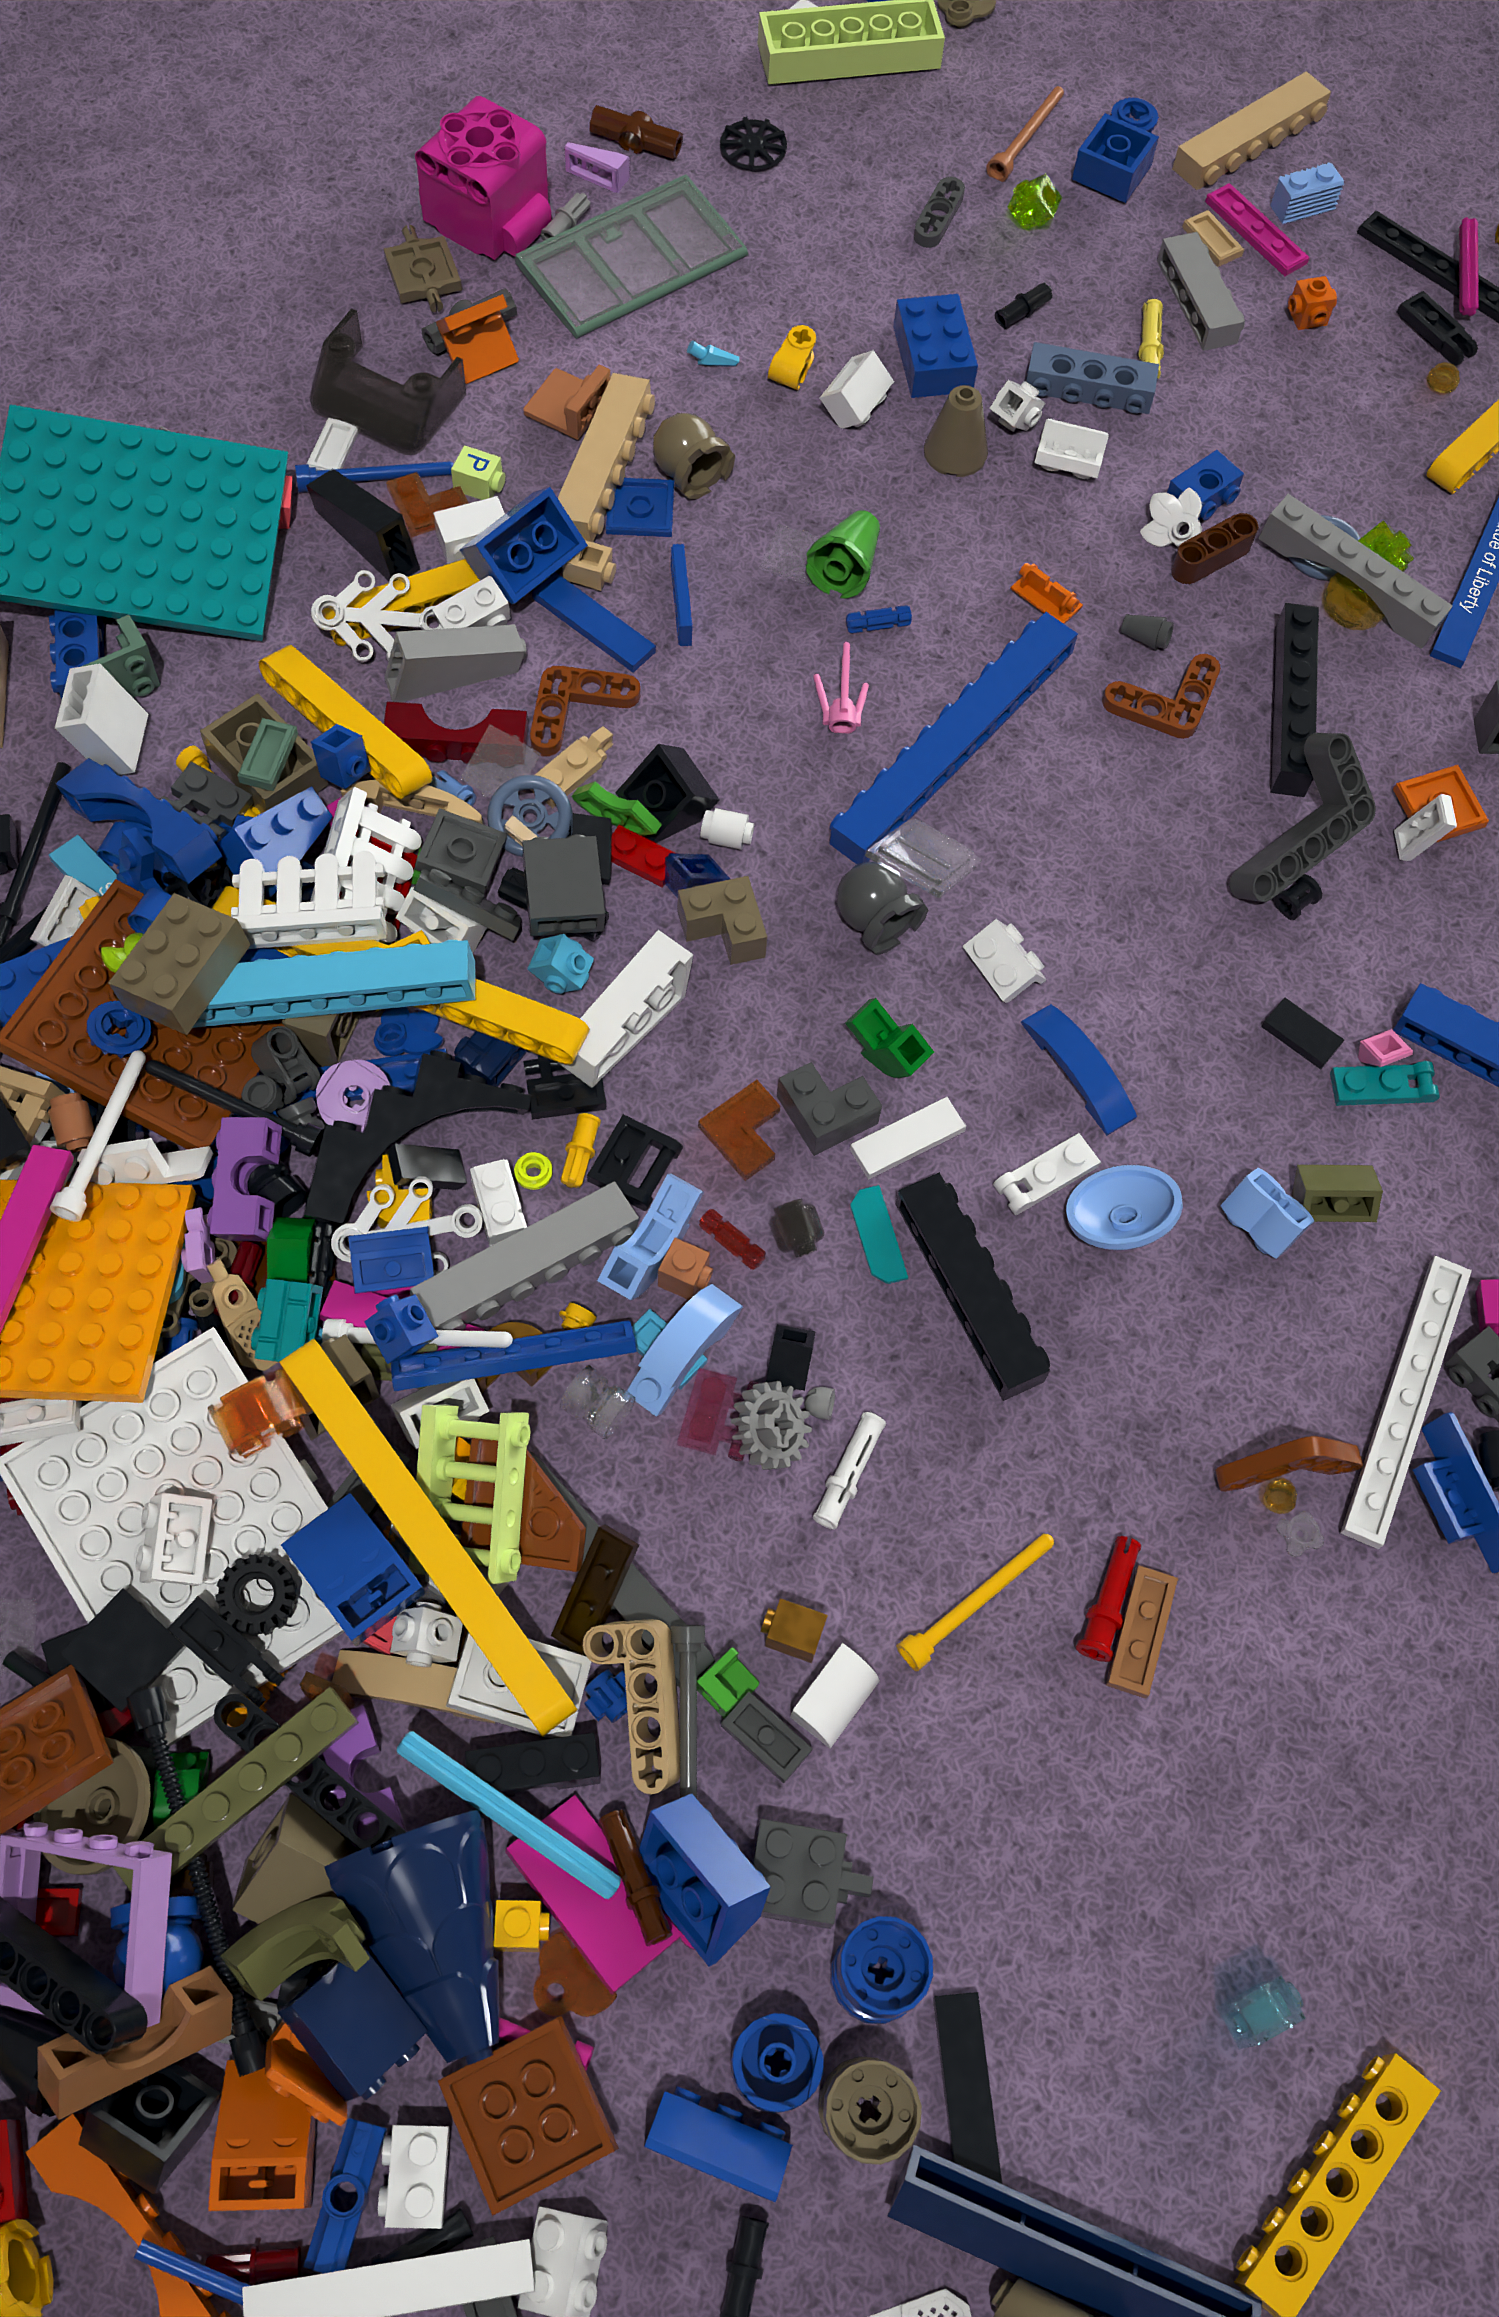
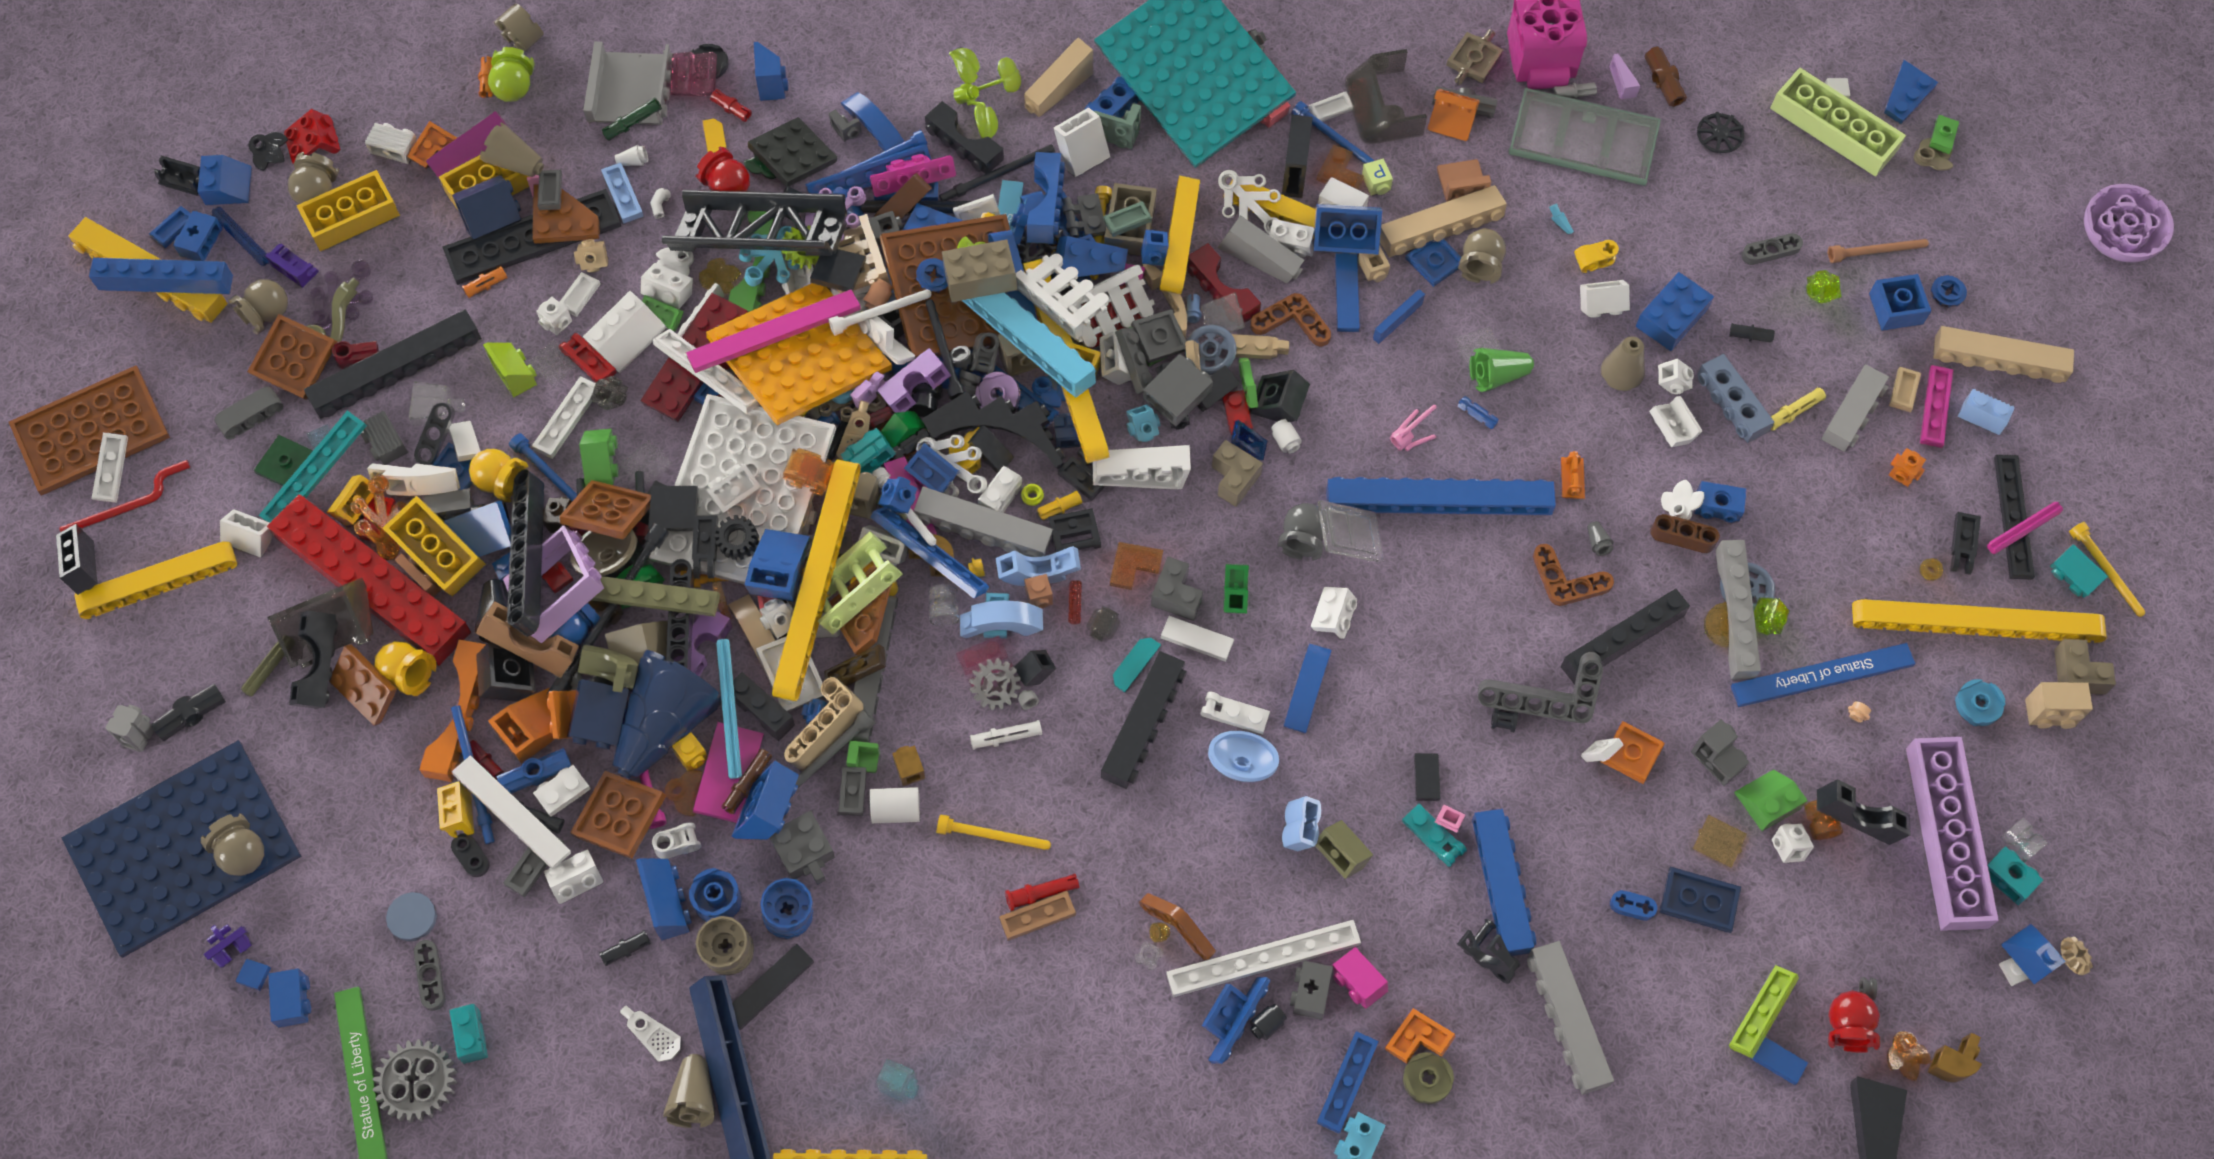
camera: 55 degrees right, 0 degrees up
none -> white piece [652,823,701,859]

